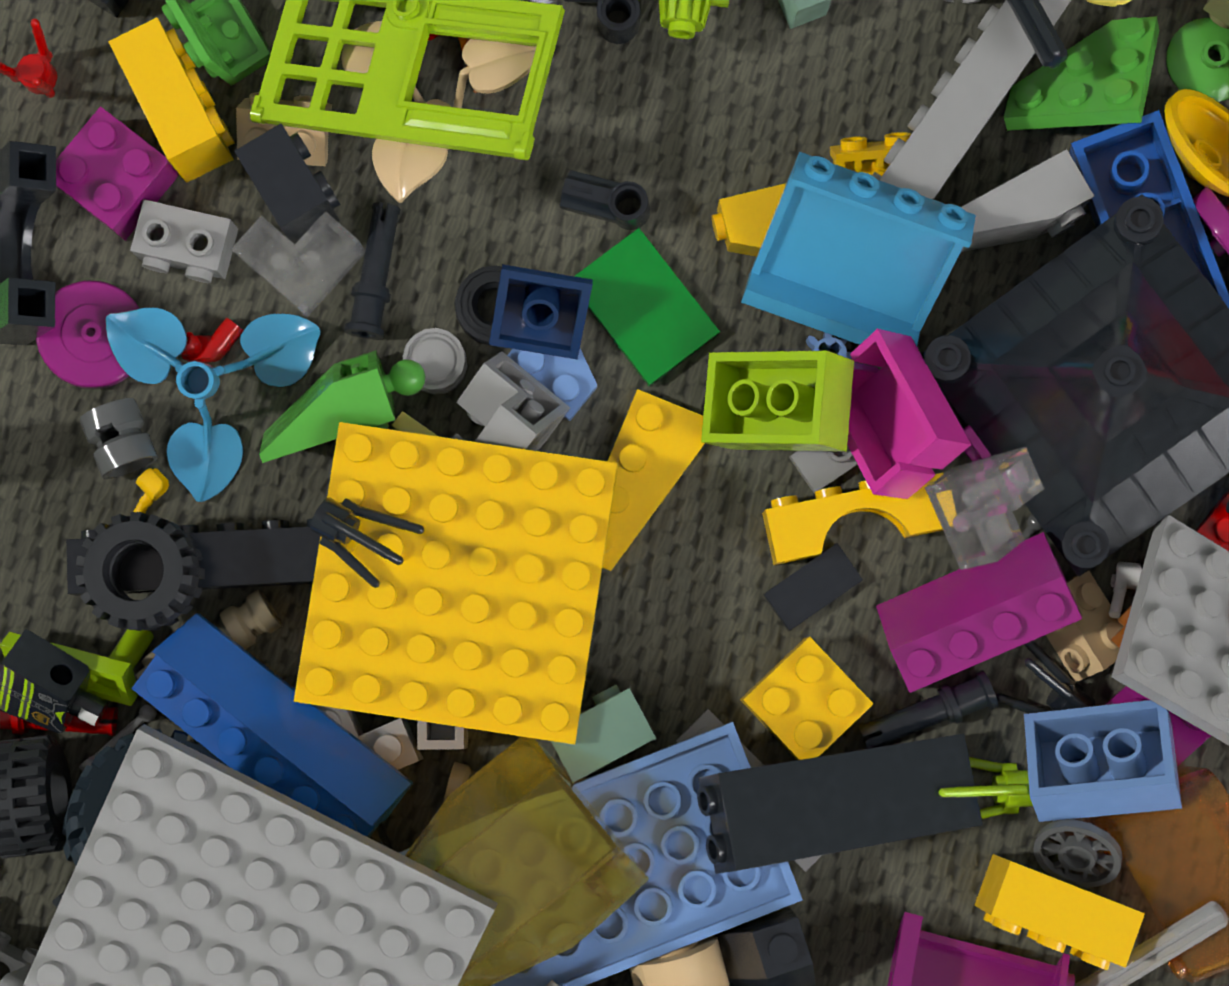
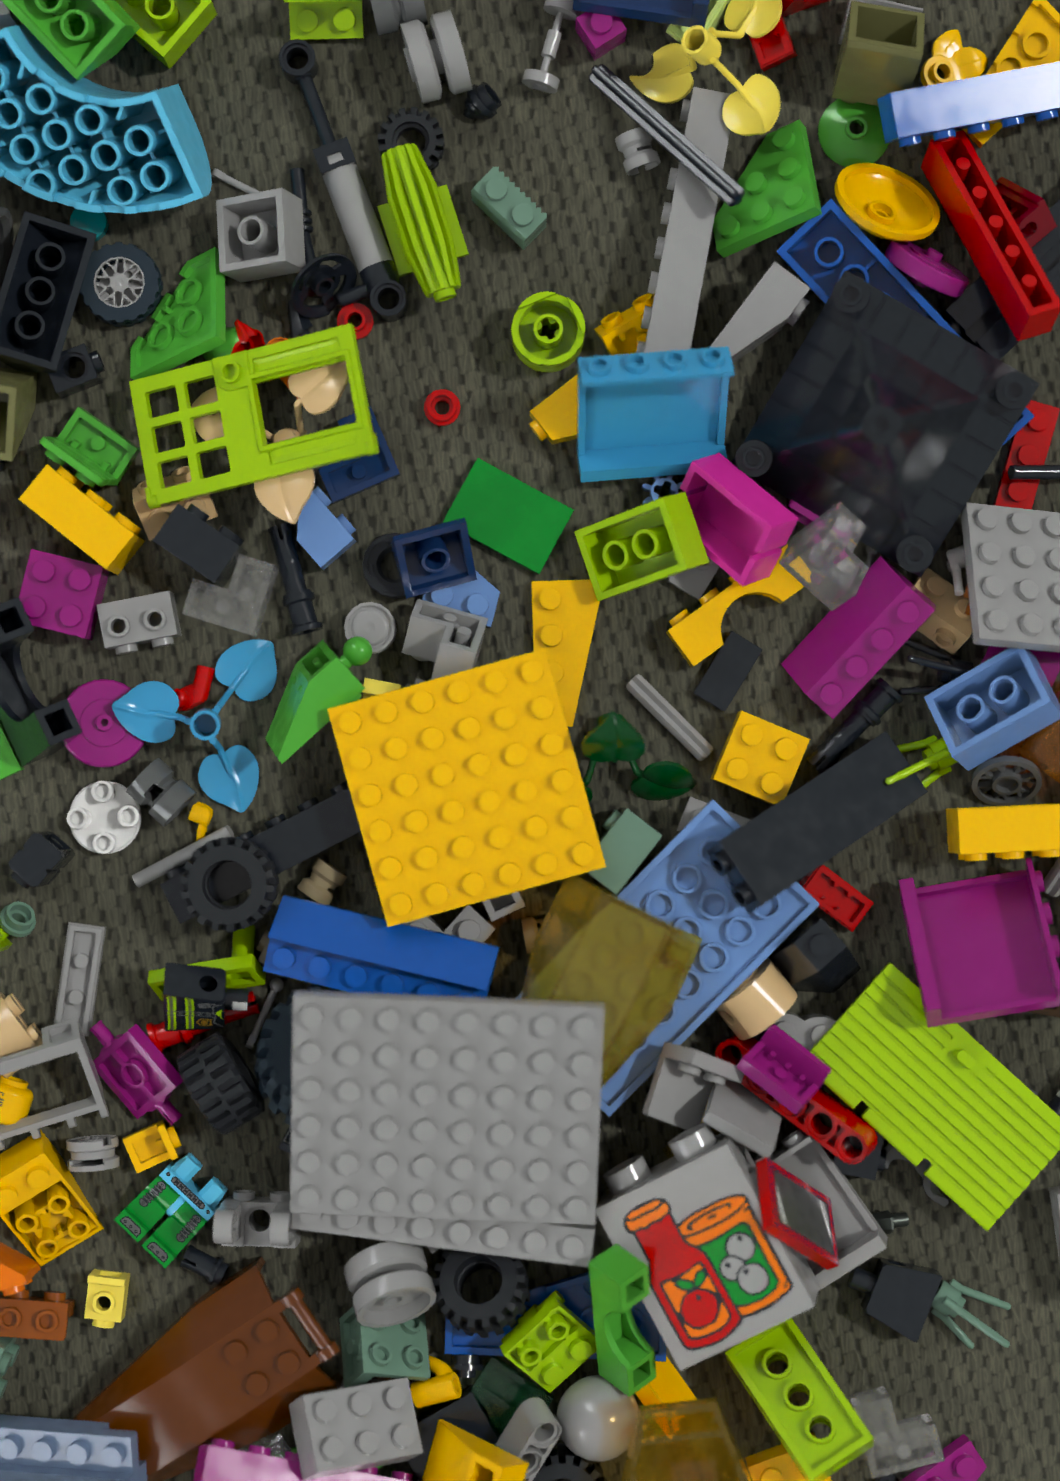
camera: 25 degrees left, 5 degrees up
black plant [310,497,425,588] -> none
black piece [560,170,650,230] -> none
none -> white dish [66,780,142,854]
none -> light grey bar [132,825,234,888]
none -> medium blue slope [296,486,356,570]
none -> dark blue plate [318,406,400,504]
none -> red plate [337,303,374,340]
none -> red plate [424,389,461,426]
none -> lime brick [511,291,585,373]
none -> dark green plant [582,711,696,803]
none -> light grey axle [626,674,713,761]
none -> red plate [799,864,874,932]

